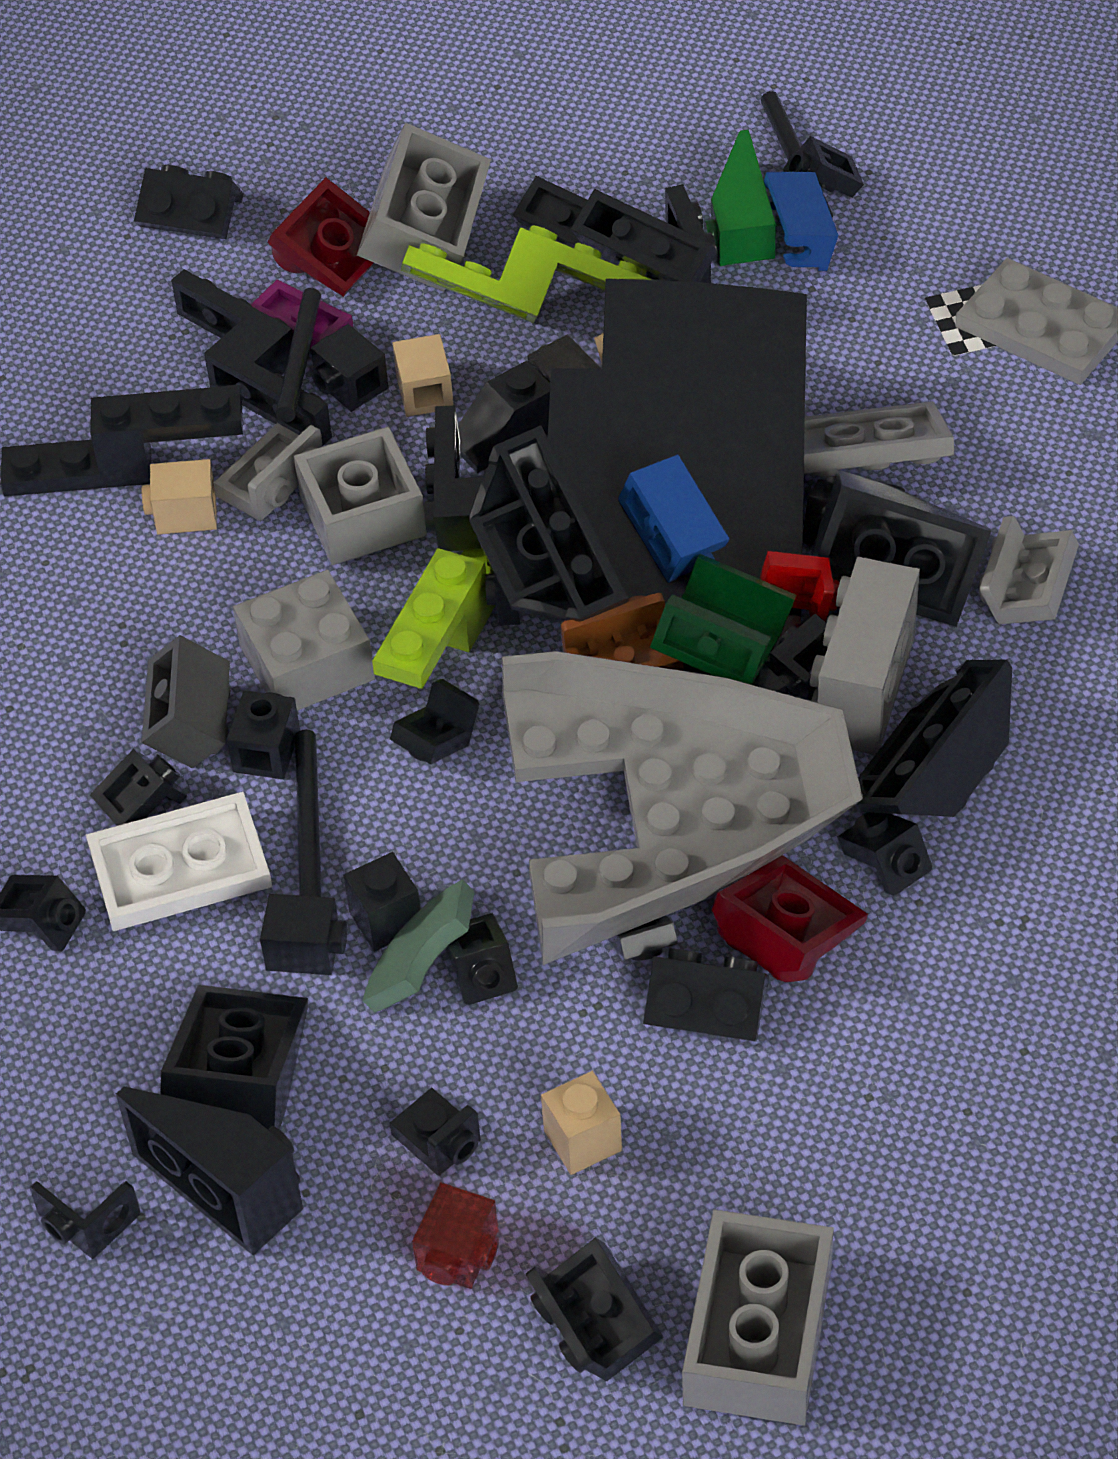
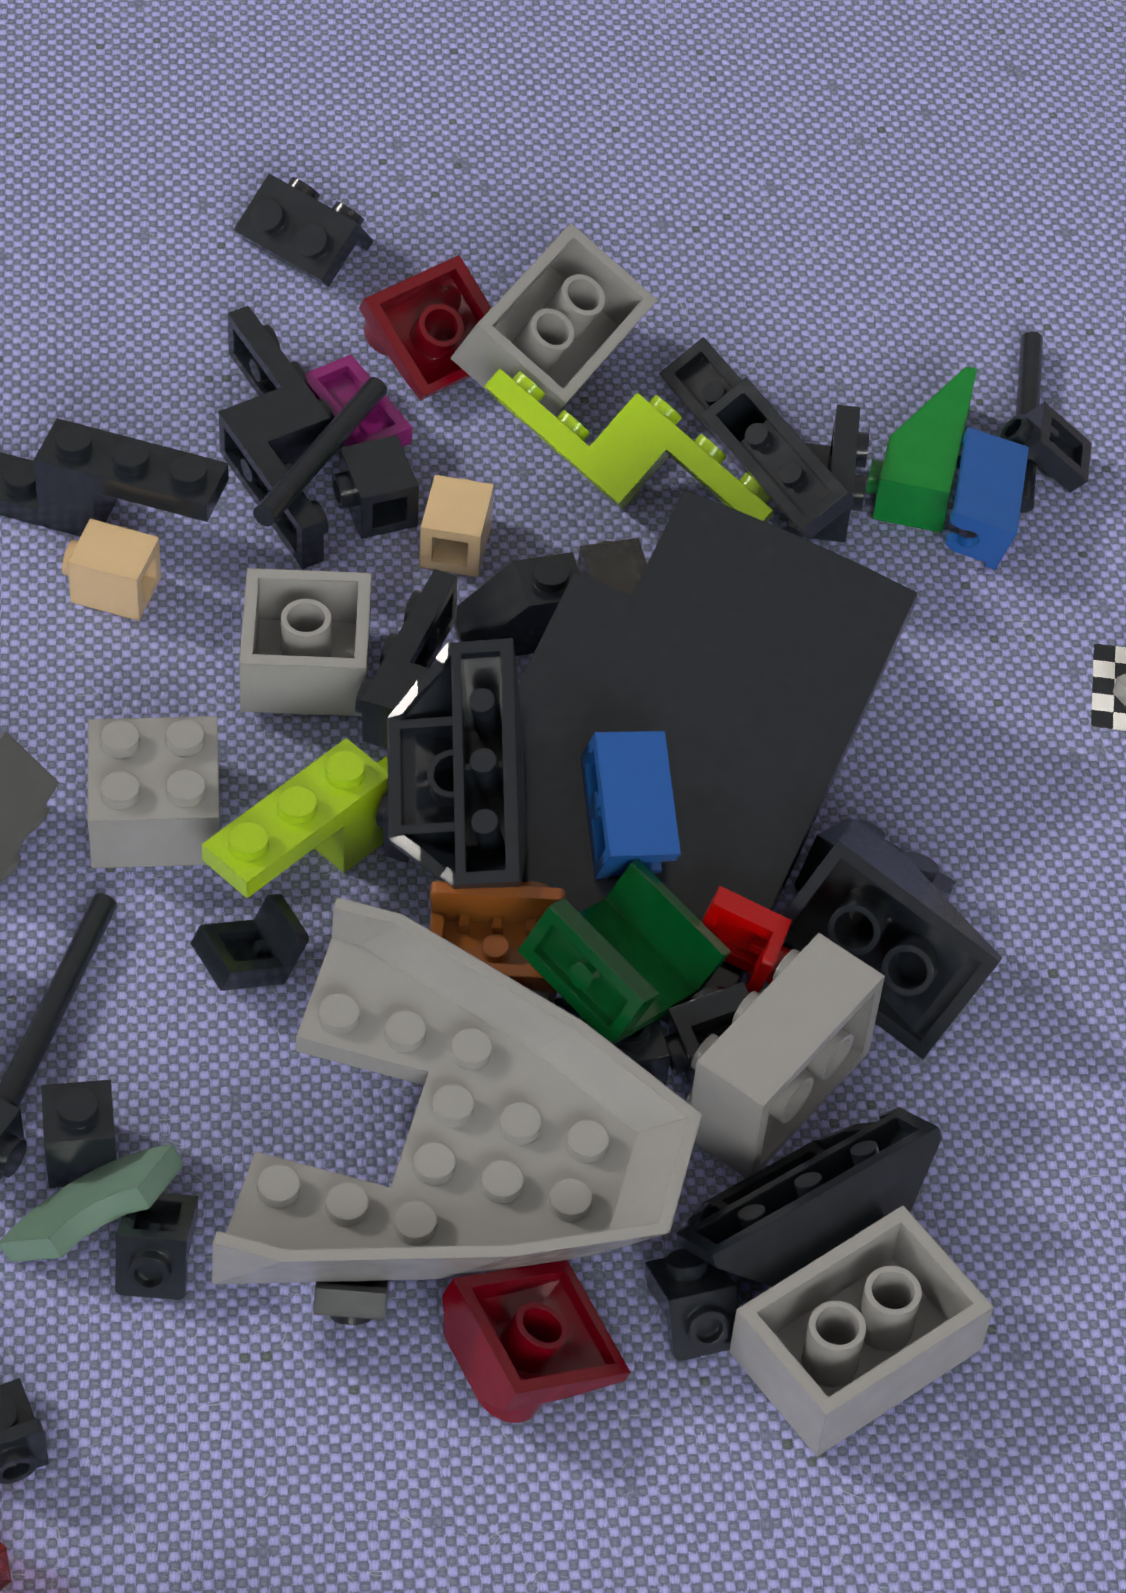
camera: 15 degrees right, 0 degrees up
light grey bracket [213,423,323,522] -> none
black brick [227,690,300,780] -> none
tan brick [541,1070,622,1175] -> none
black bracket [643,948,769,1042] -> none
light grey plate [804,401,954,476] -> none
light grey bracket [979,516,1079,625] -> none
none -> light grey brick [729,1205,994,1457]

